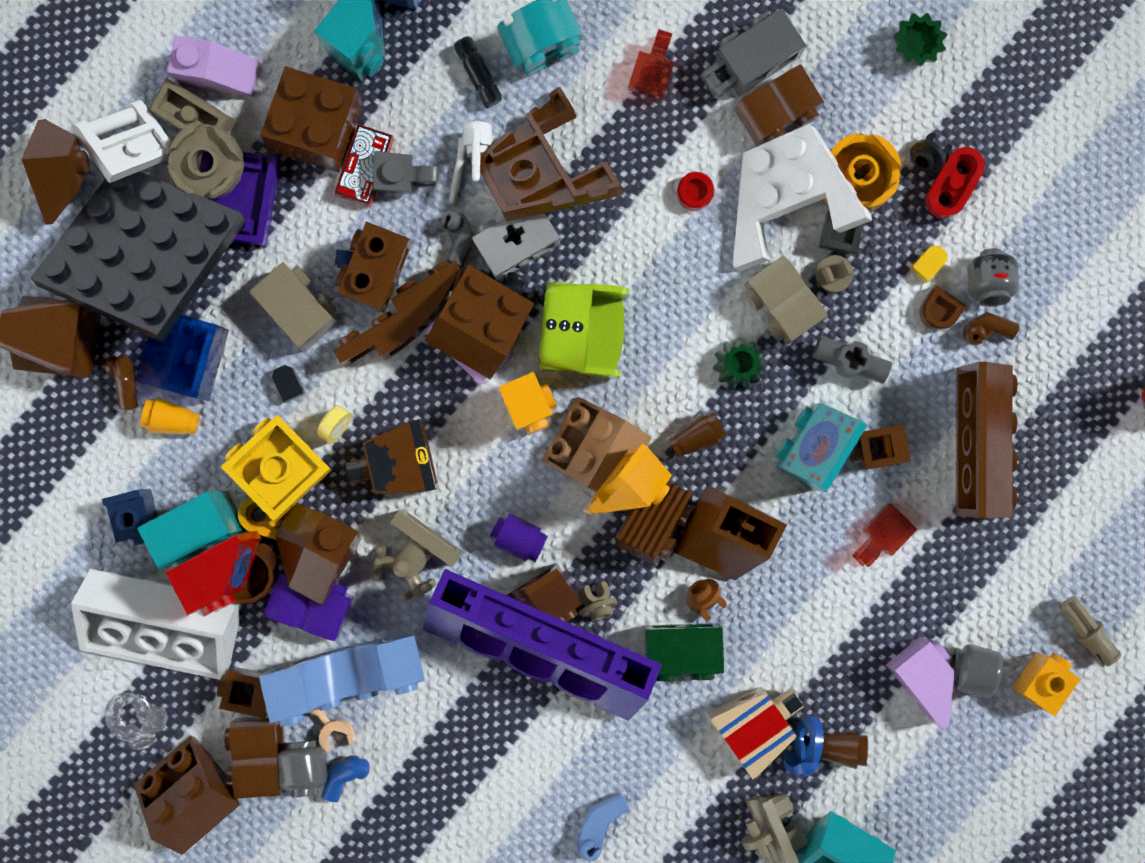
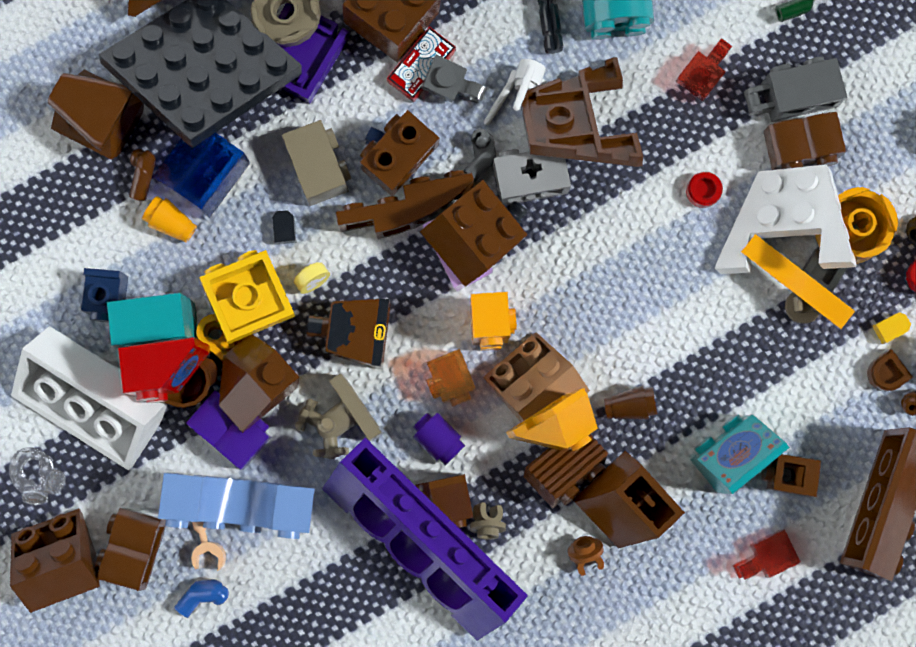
camera: 20 degrees right, 5 degrees down
reddish brown brick [217,667,268,718] -> none
dark grey head [278,741,327,798] -> none
lime piece [538,282,629,379] -> none
dark green brick [644,623,724,681] -> none
dark green piece [713,337,766,390] -> none
dark tan brick [744,255,828,345] -> none
dark grey axle [812,336,892,384] -> none
none -> clear orange brick [426,349,476,407]
none -> light orange sticker [741,234,855,329]

